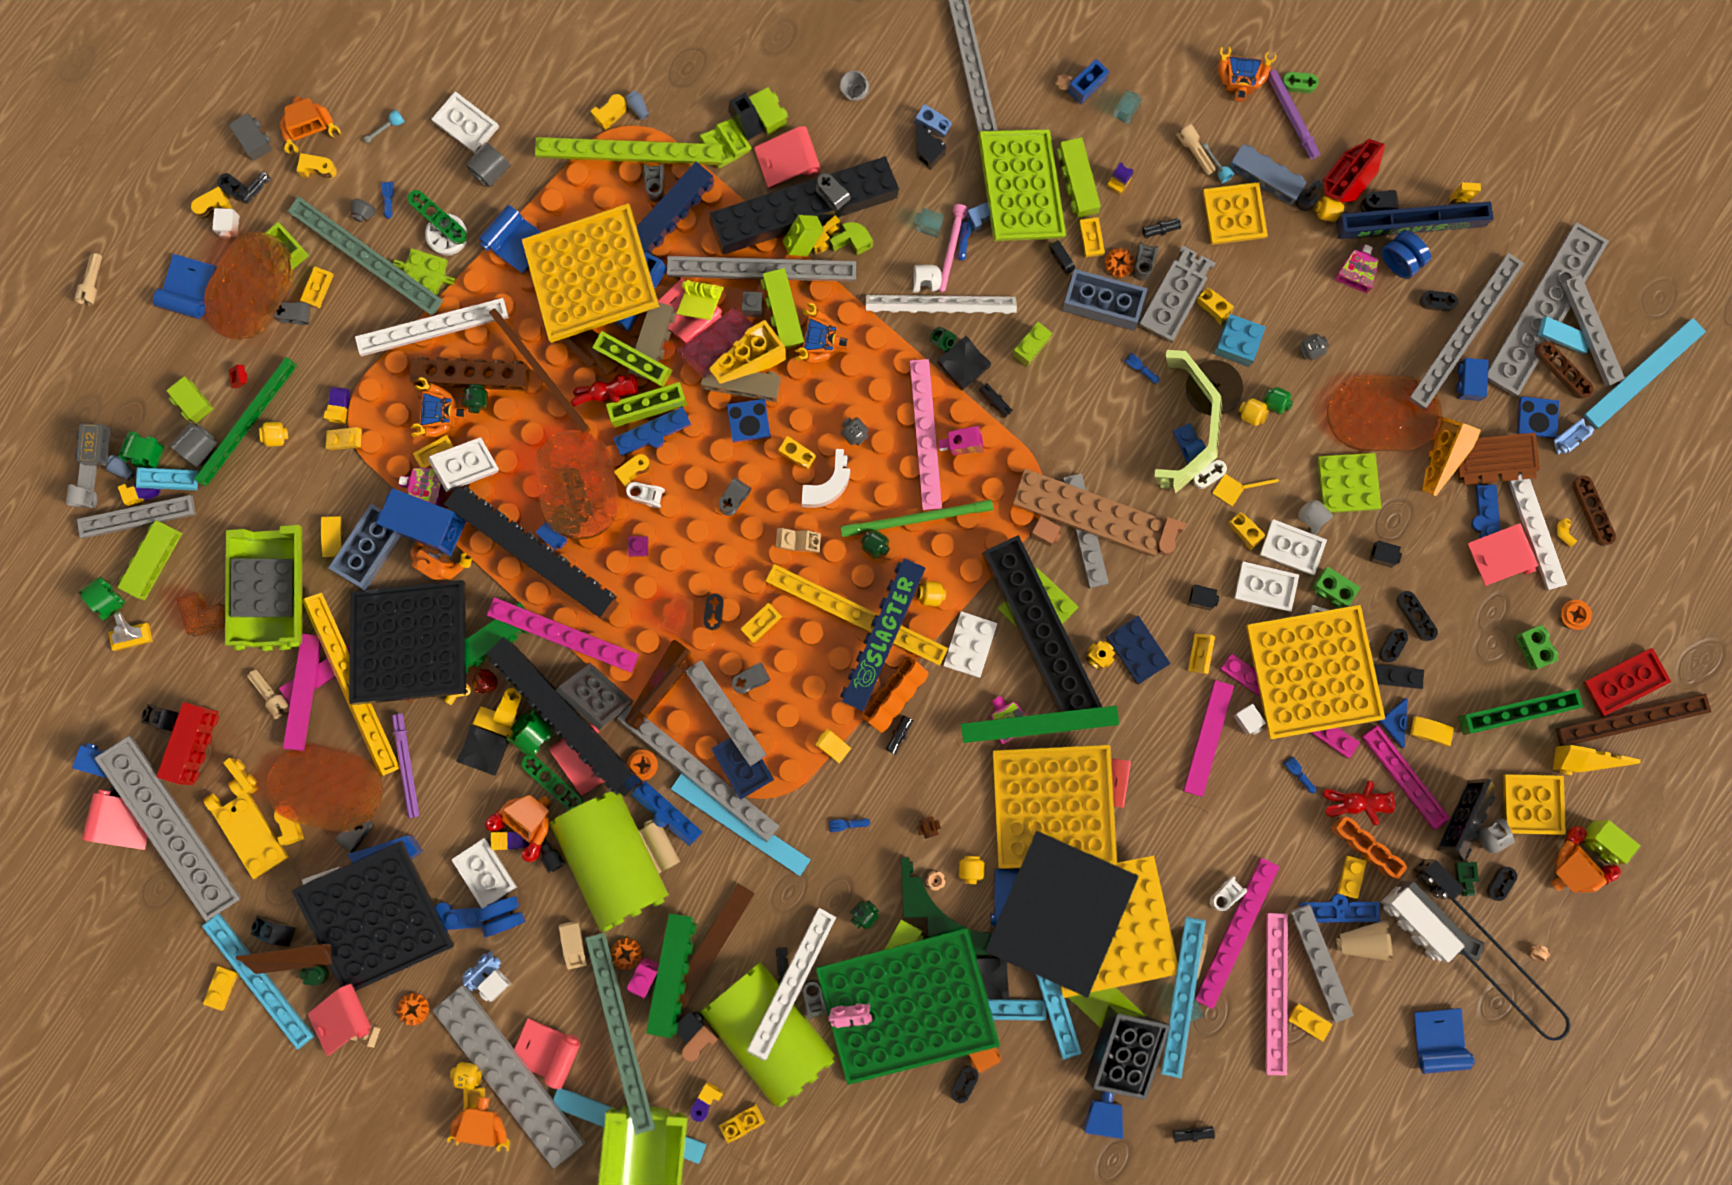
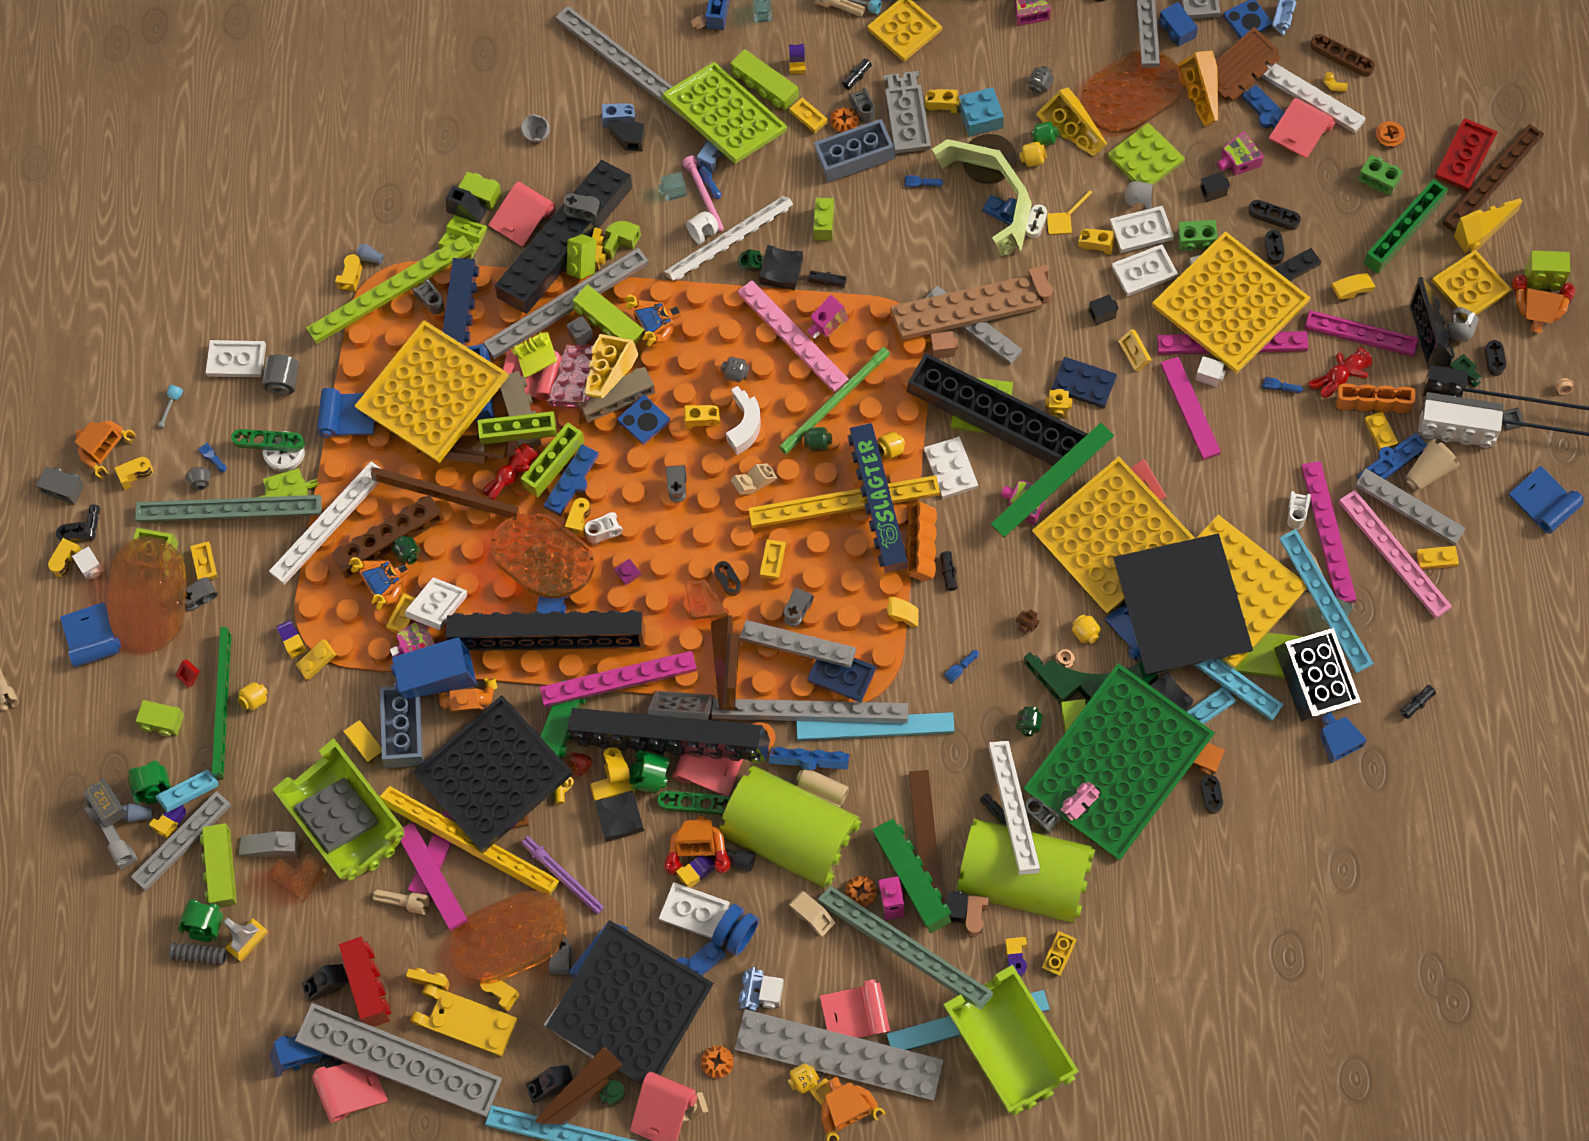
camera: 30 degrees left, 15 degrees down
dark grey piece [170,422,218,467] -> none
black beam [1049,240,1075,275] -> none
blue tile [1378,698,1408,748] -> none
none -> dark grey piece [169,942,227,966]
none -> light grey slope [239,831,300,858]
none -> yellow wedge [1036,87,1107,156]
none -> torso [1217,131,1264,175]

